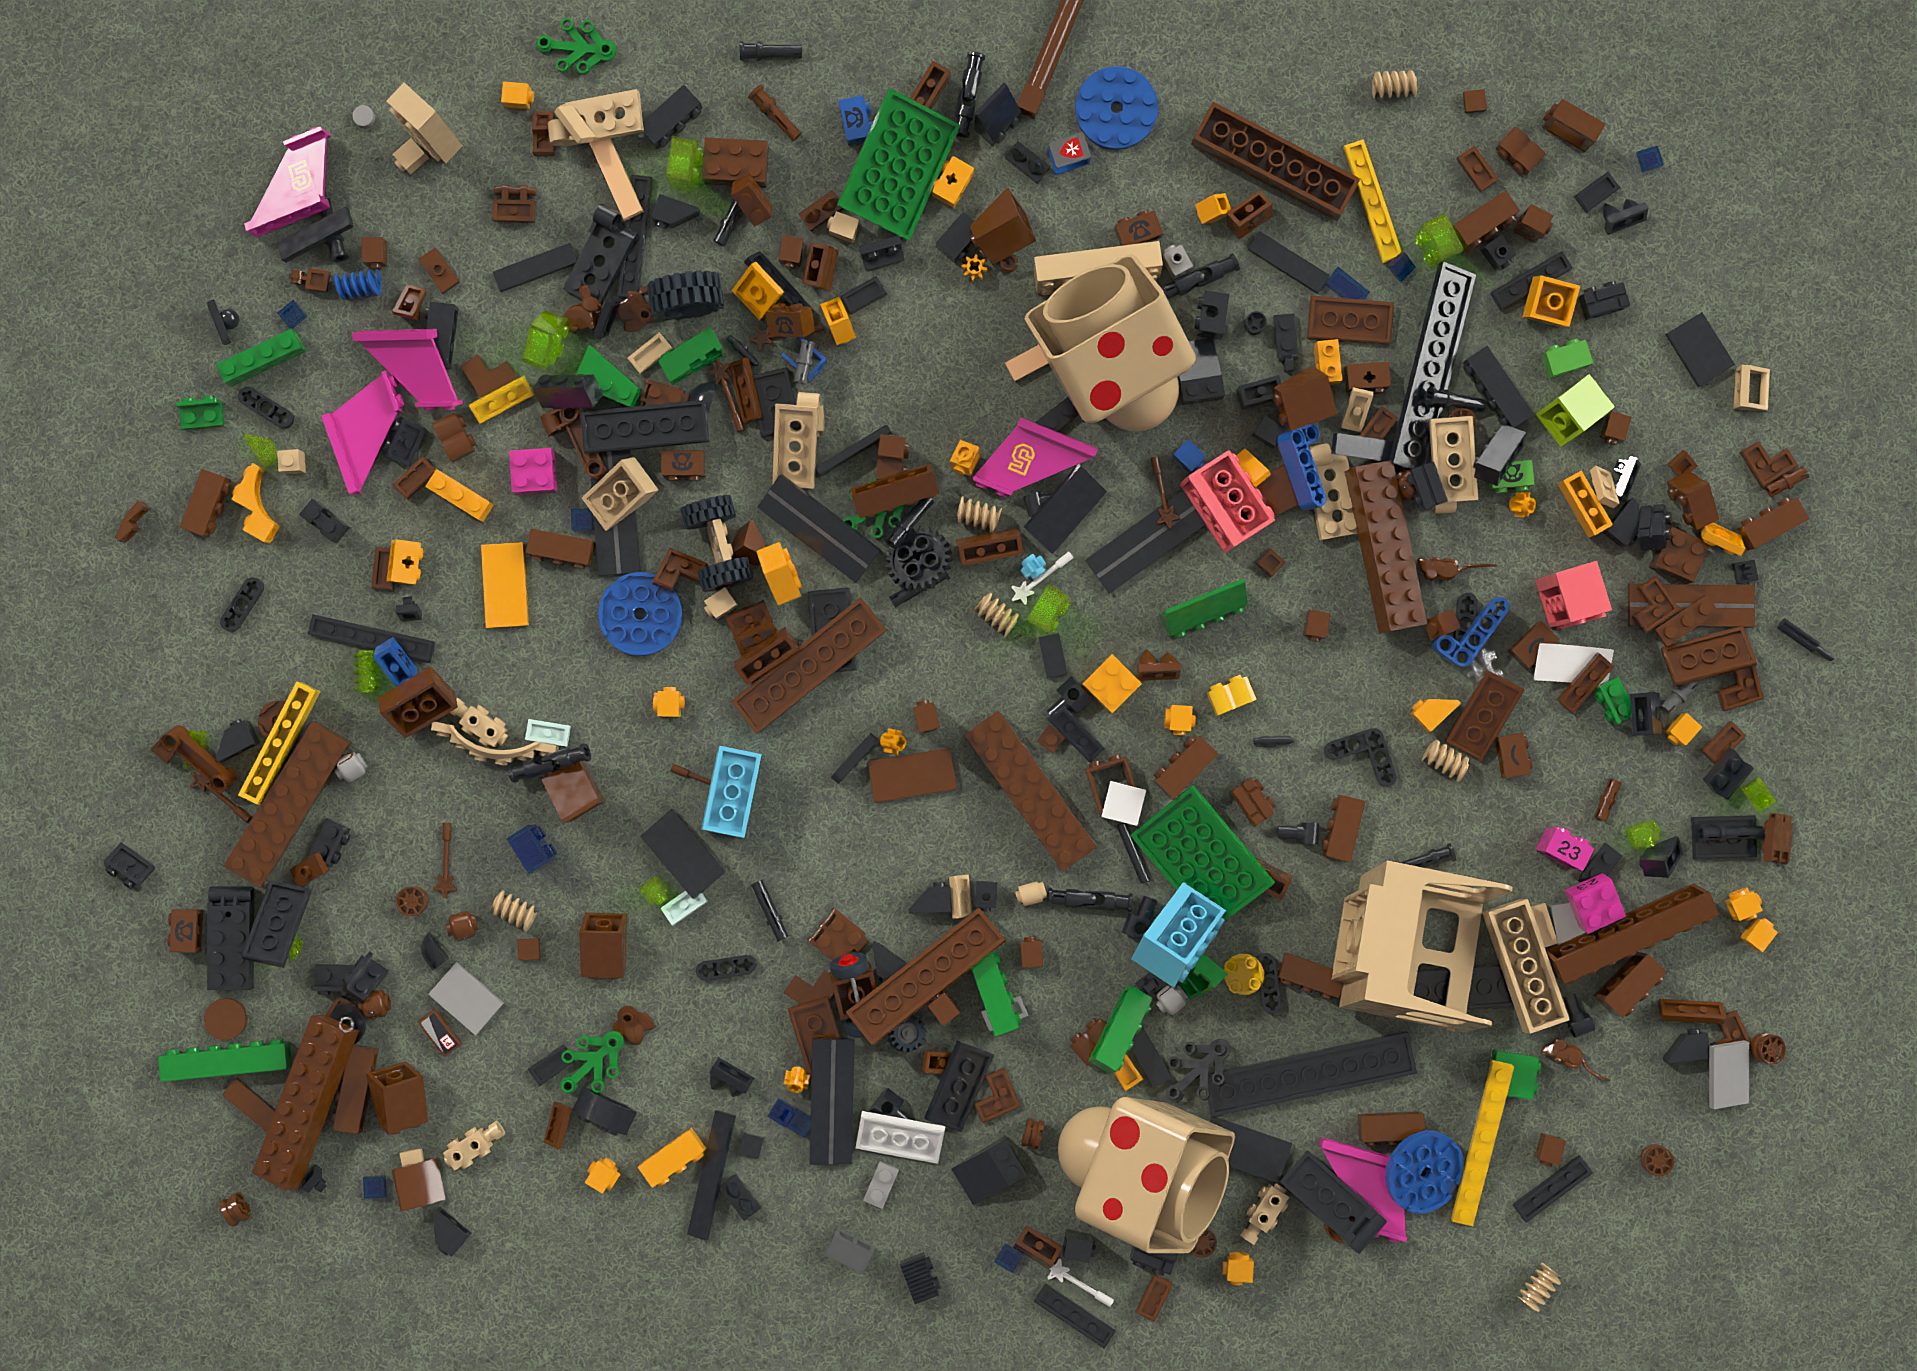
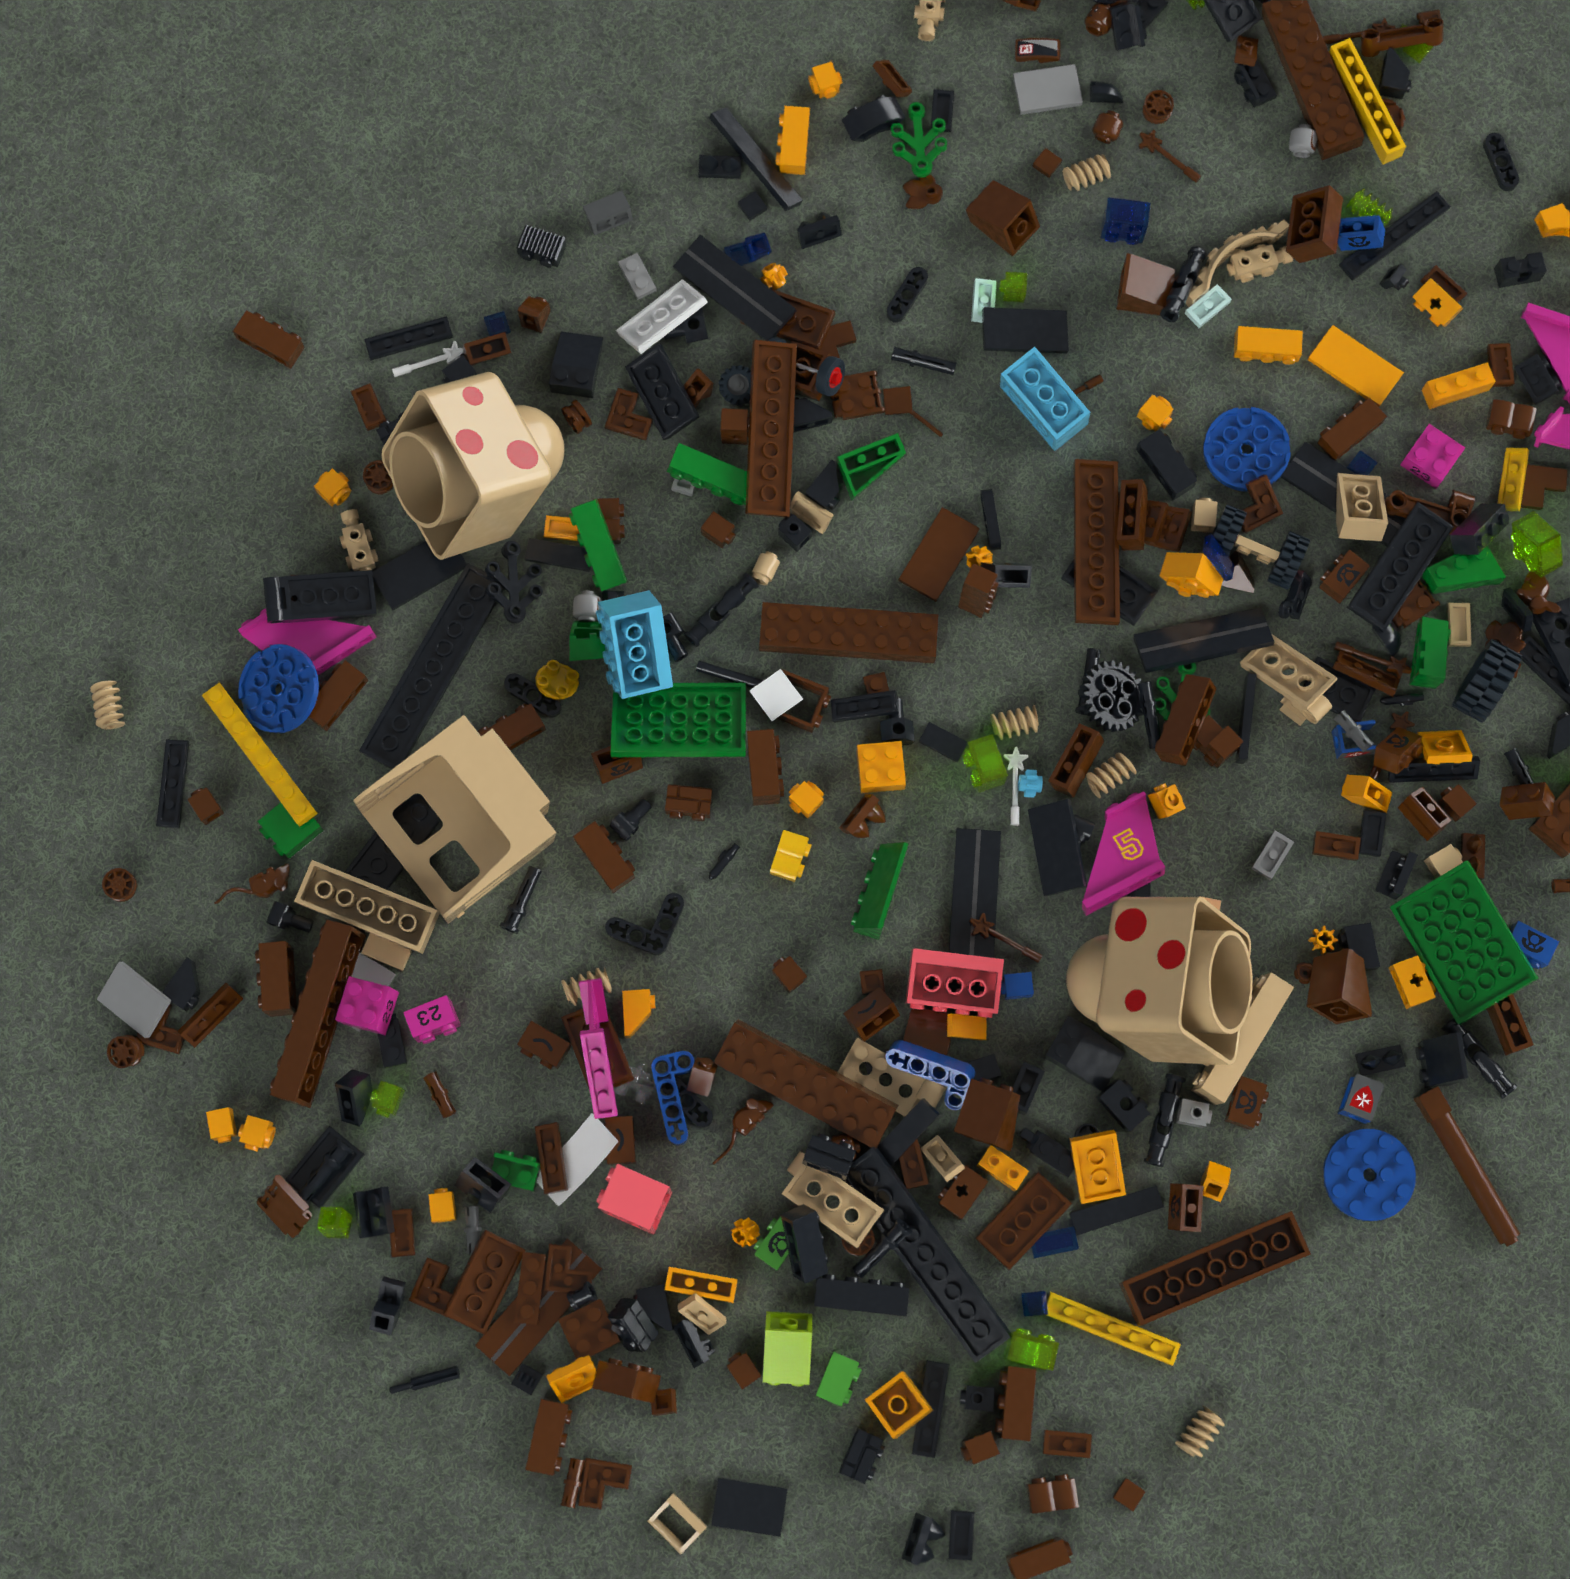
camera: 130 degrees right, 10 degrees down
none -> black brick [369,1276,406,1335]
none -> reddish brown slope [518,296,550,333]
none -> black bush [567,1281,597,1311]
none -> dark pink piece [579,978,618,1119]
none -> green wedge [835,433,906,500]
none -> reddish brown brick [843,987,900,1042]
none -> reddish brown piece [883,386,943,437]
none -> black brick [981,562,1032,588]
none -> light orange plate [1069,1129,1126,1204]
none -> black brick [1136,429,1198,501]
none -> clear blue tile [1203,534,1234,581]
none -> light orange brick [1234,326,1303,365]
none -> light grey plate [1251,830,1294,880]
none -> black hinge [1278,570,1313,620]
none -> reddish brown plate [1312,831,1361,861]

